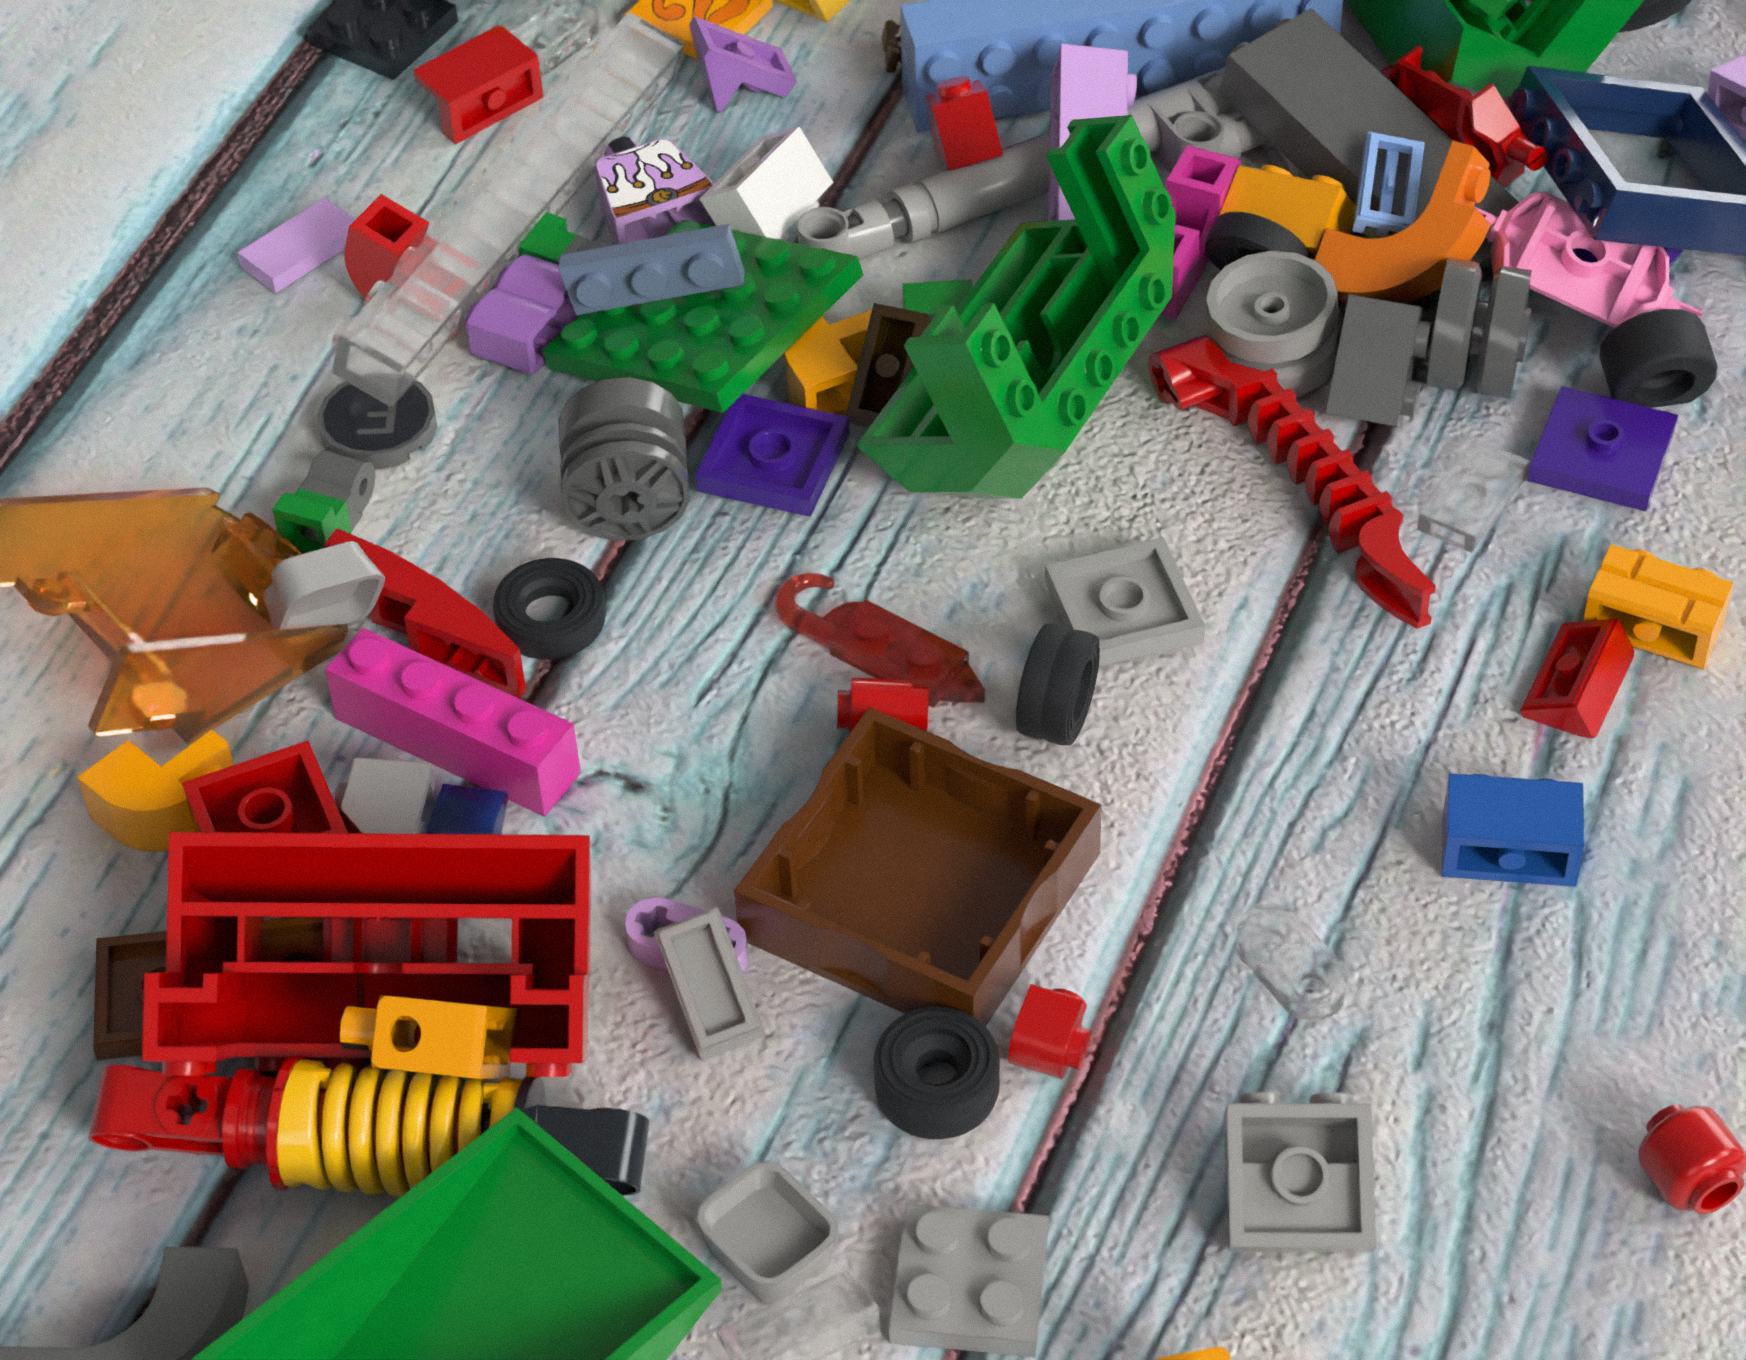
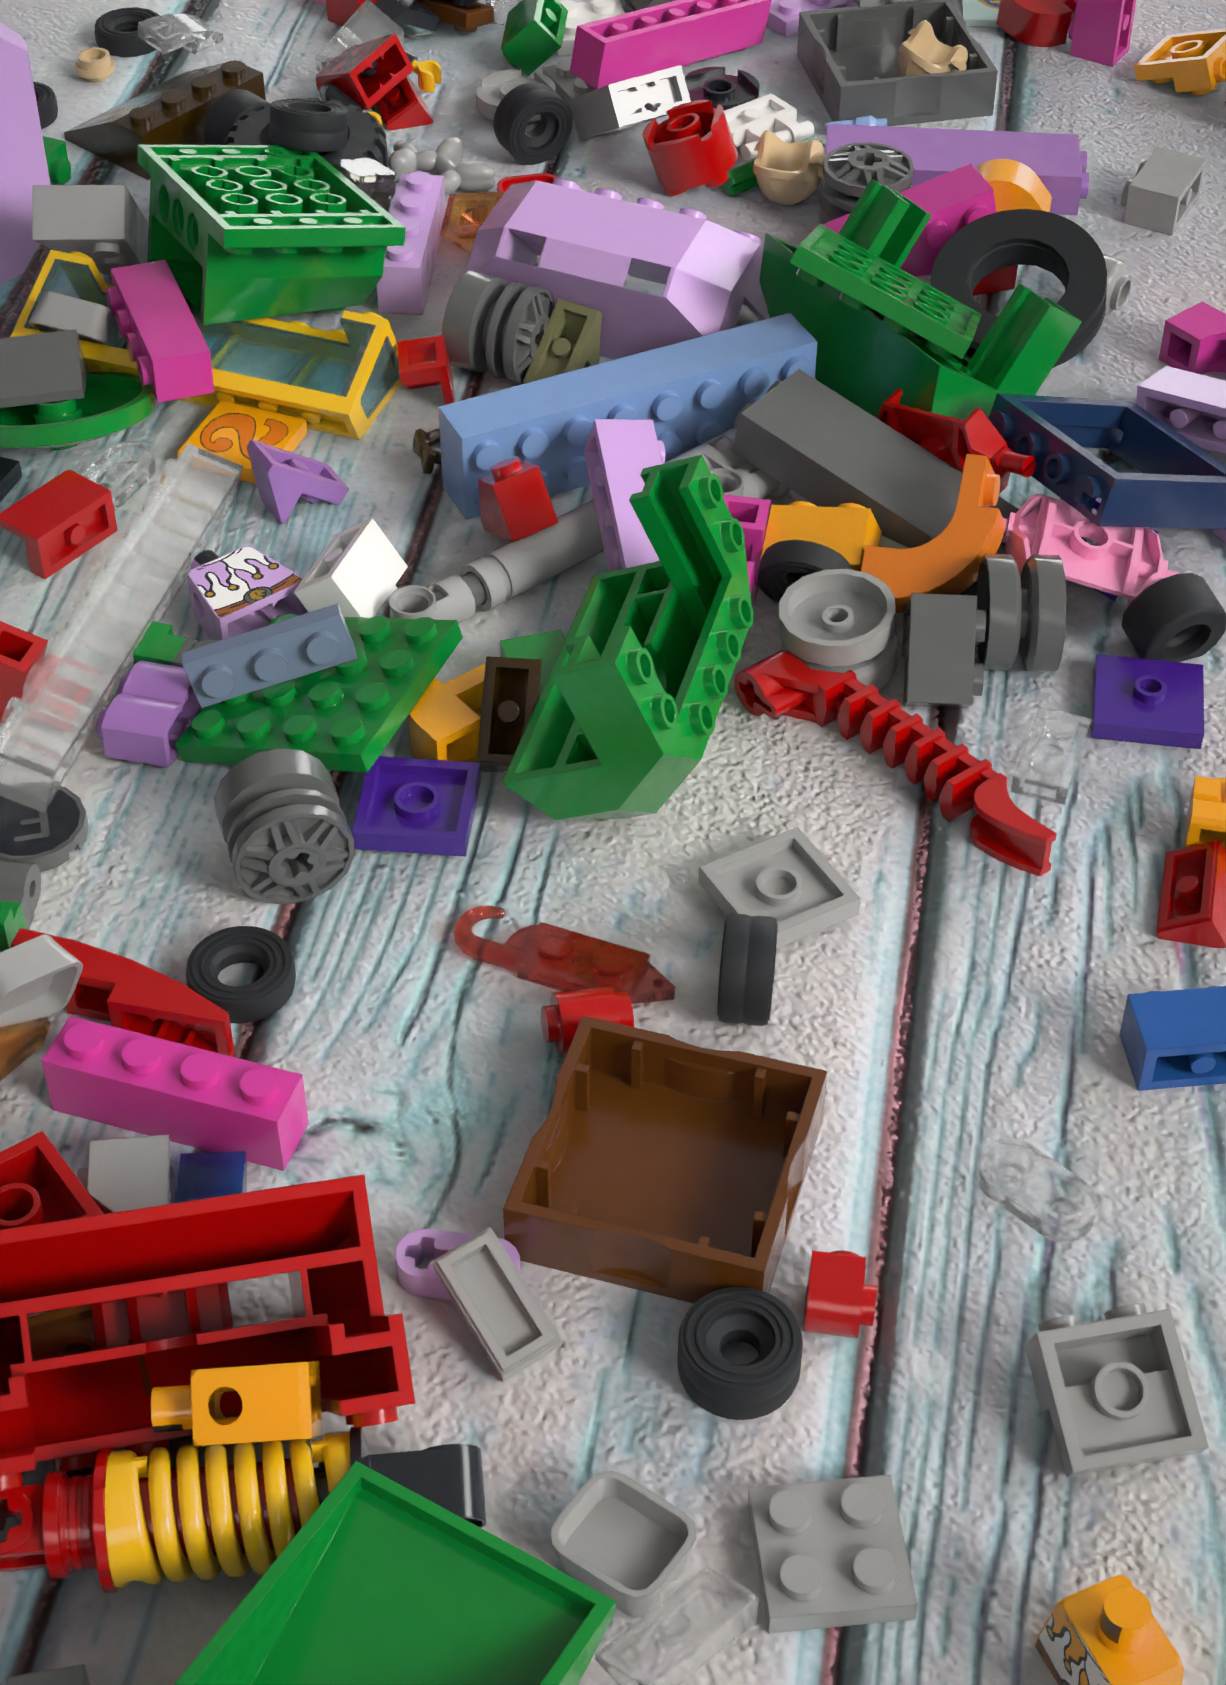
camera: 15 degrees left, 5 degrees down
light blue tile [1352,131,1425,237] -> none

